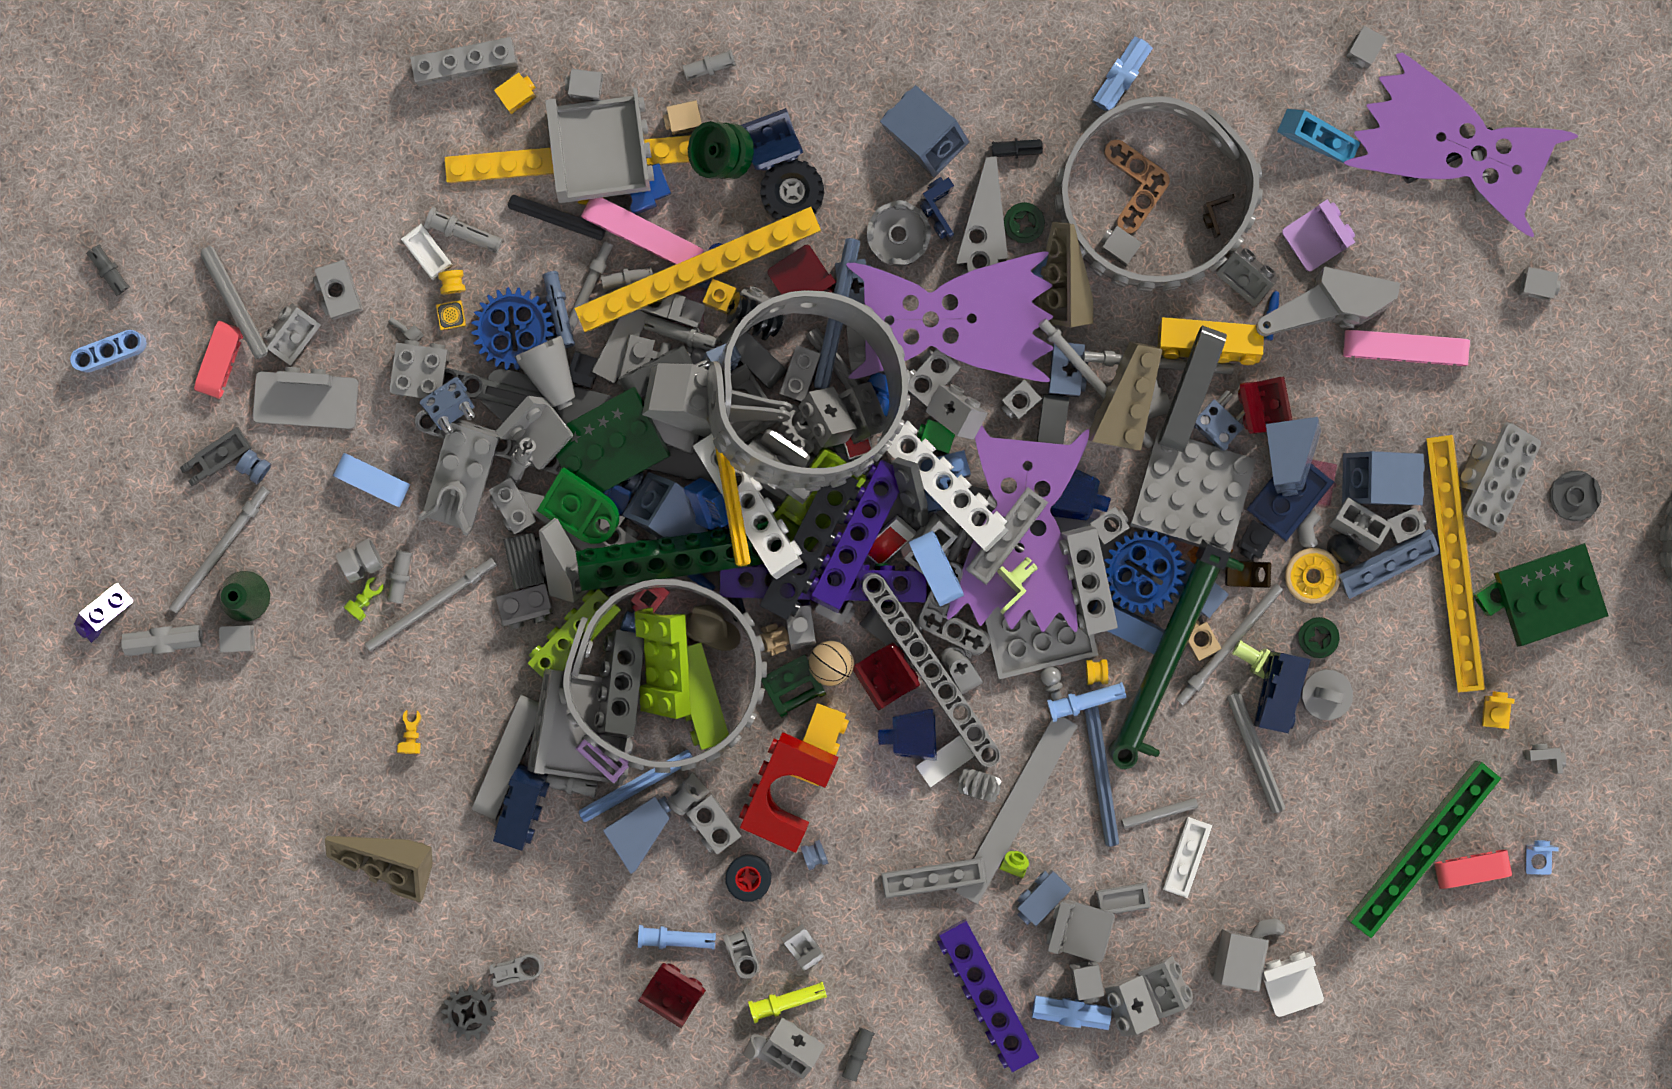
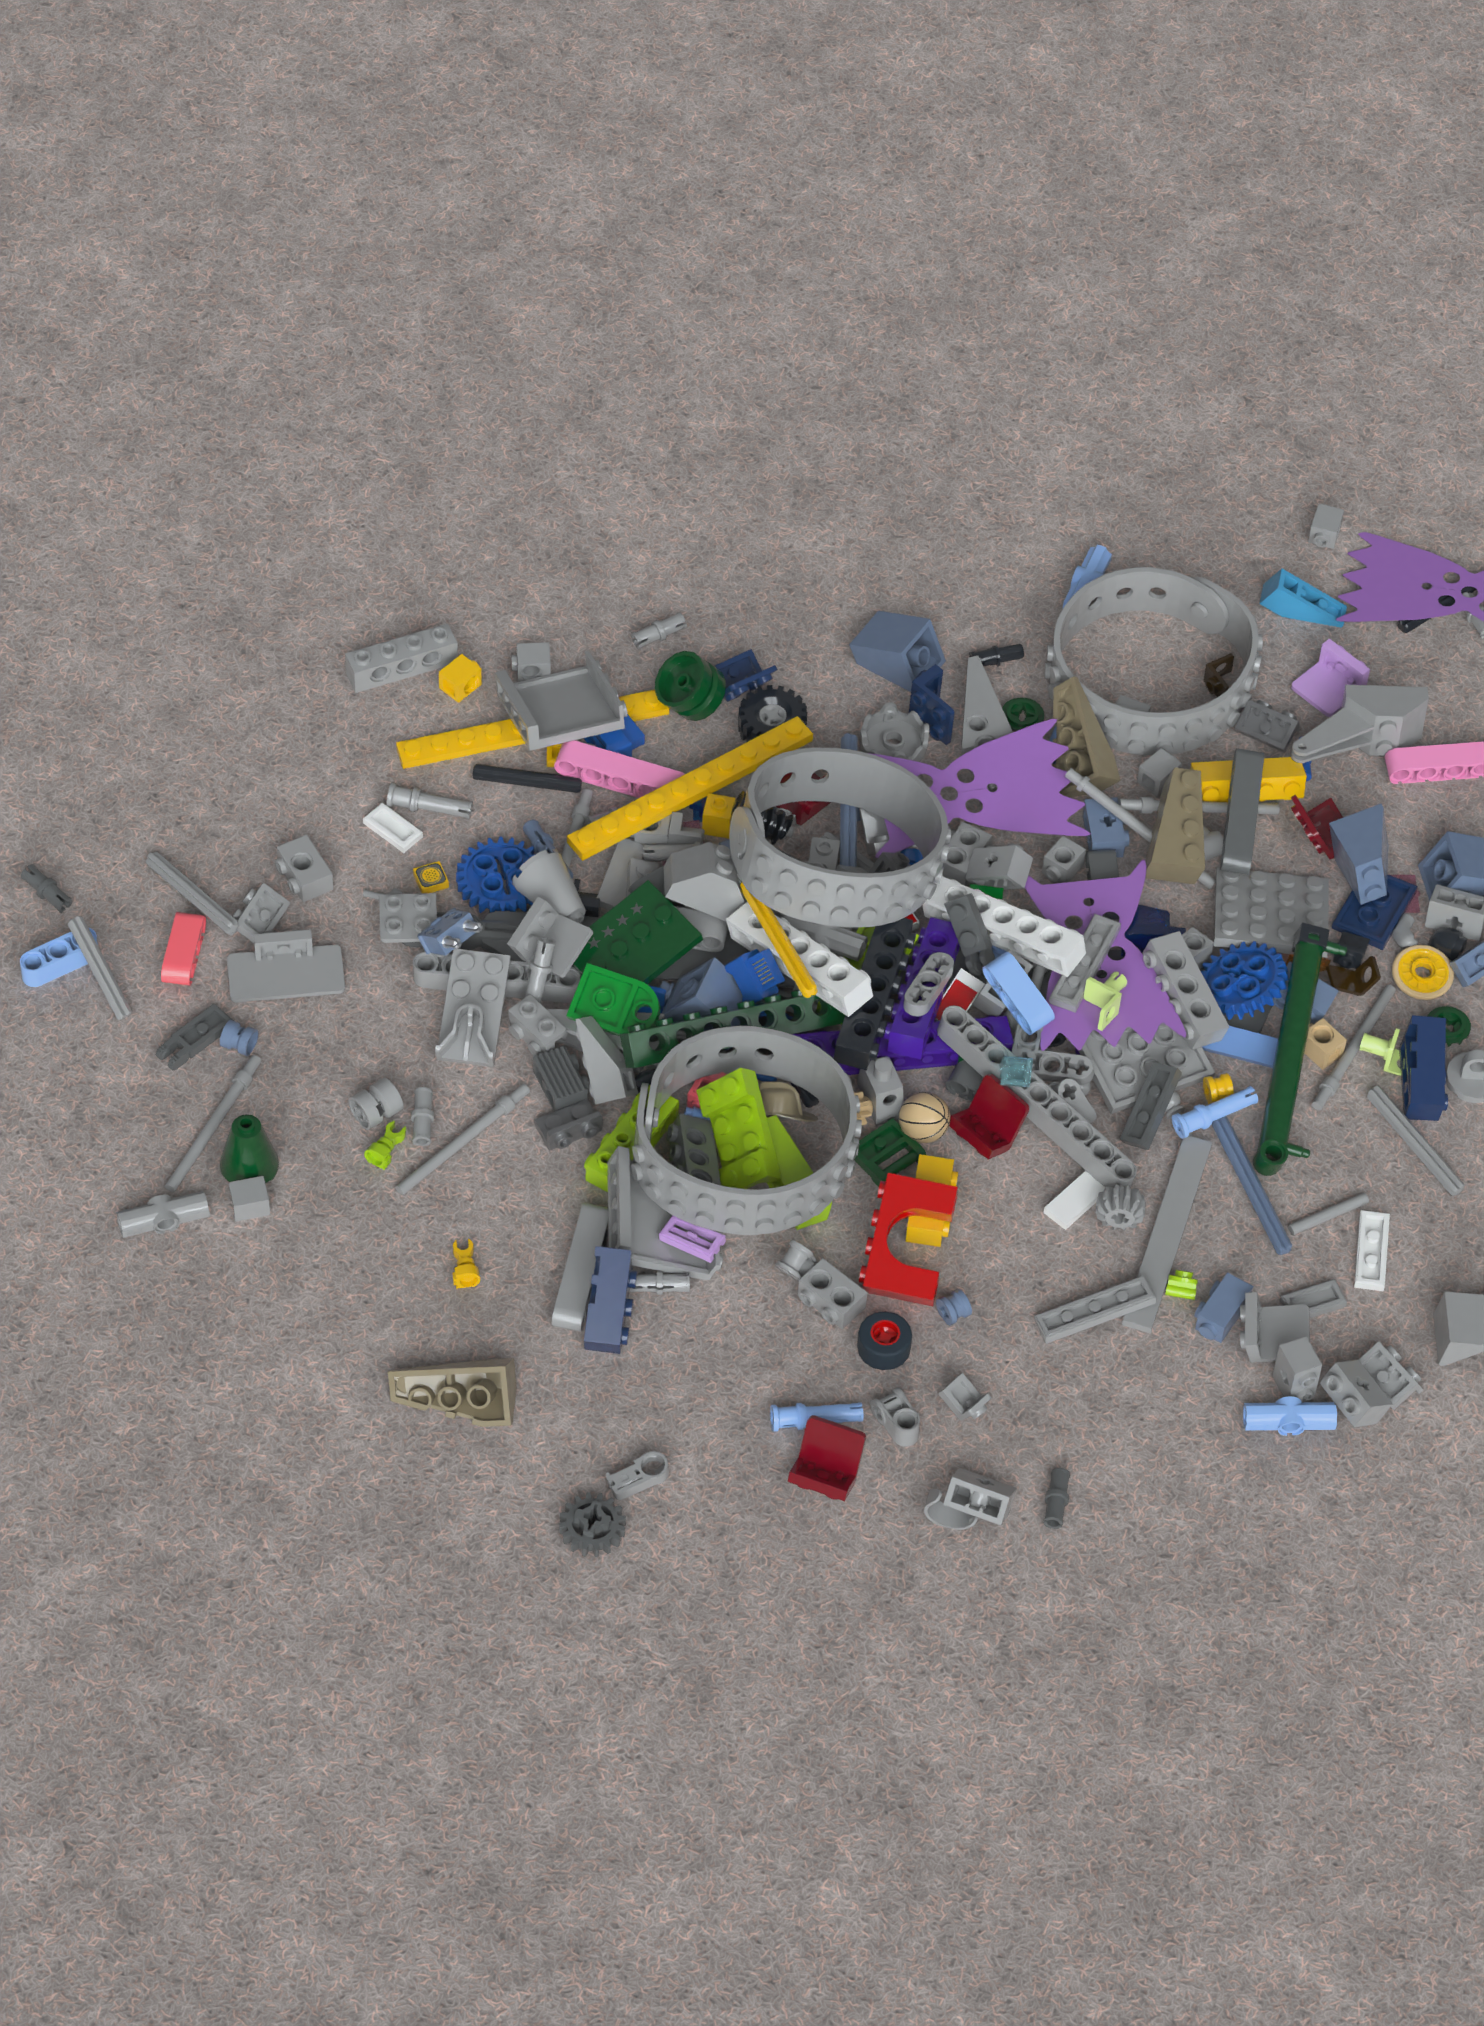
camera: 15 degrees left, 35 degrees down
bracket [74,584,133,643] -> none
light blue beam [333,453,411,508] -> none
yellow wheel [438,270,466,295] -> none
light blue axle [579,750,693,822] -> none
sand blue slope [603,794,672,874] -> none
tan brick [663,100,702,135] -> none
neon yellow pin [748,982,827,1023] -> none
light grey bracket [815,601,855,626] -> none
clear blue torso [878,709,937,761] -> none
dark purple brick [937,919,1039,1072] -> none
medium nougat beam [1104,140,1170,234] -> none
sand blue piece [1194,390,1245,451] -> none
none -> light grey axle [68,916,132,1020]
none -> light grey beam [903,952,954,1016]
none -> clear light blue slope [999,1056,1033,1087]
none -> dark grey plate [1120,1062,1182,1150]
none -> light grey brick [1137,748,1182,798]

